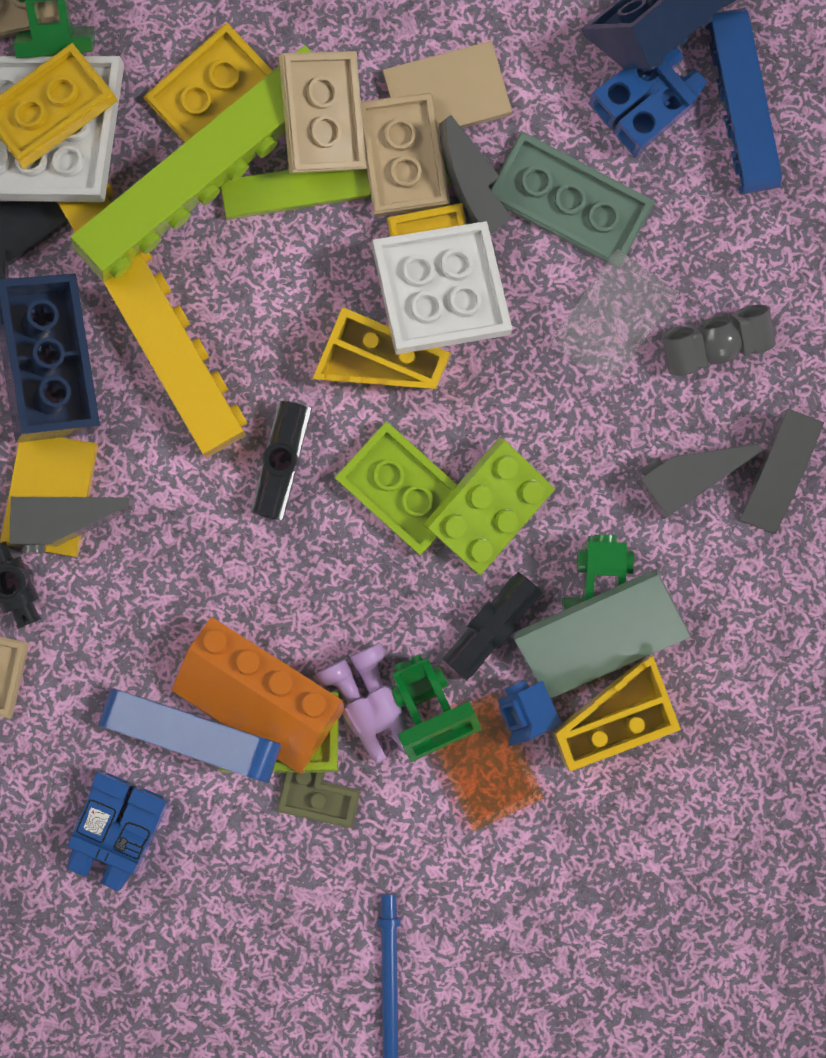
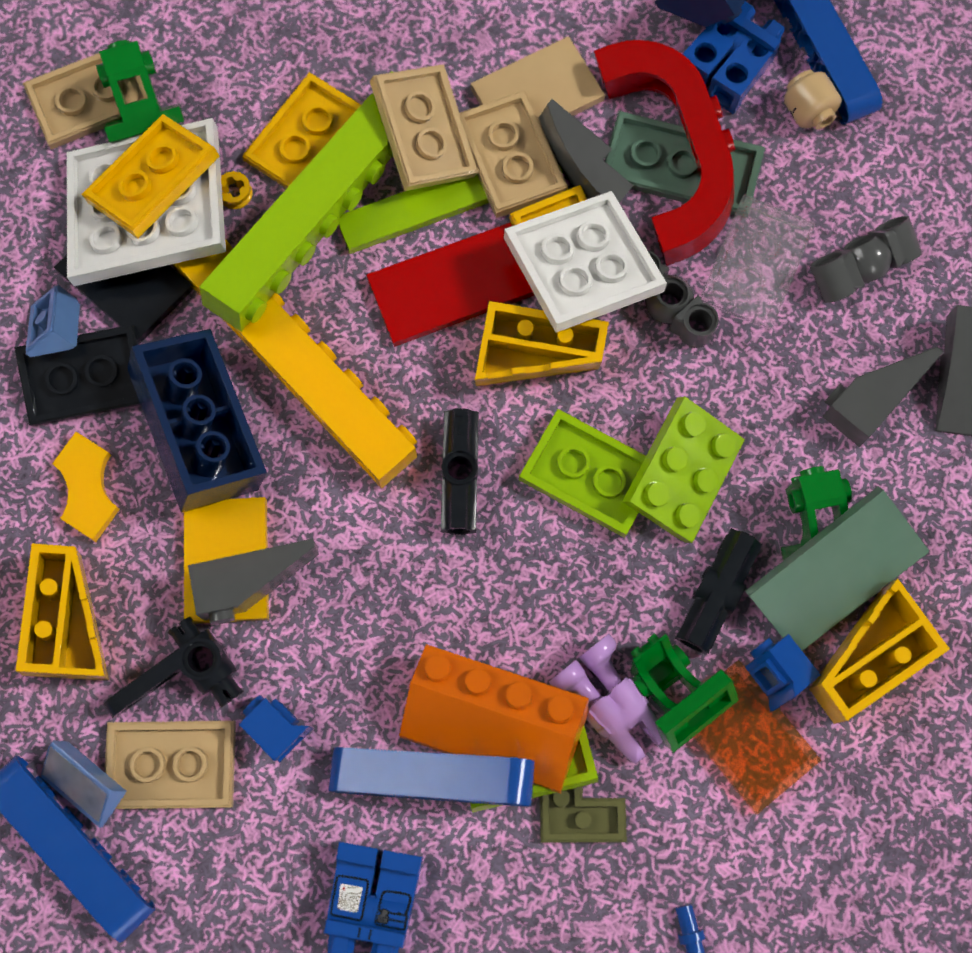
camera: 10 degrees left, 10 degrees down
none -> yellow bush [221,171,253,209]
none -> blue window [239,695,314,763]
none -> red tile [366,222,534,347]
none -> red arch [594,40,735,266]
none -> dark grey piece [639,250,719,348]
none -> tan head [784,70,842,130]

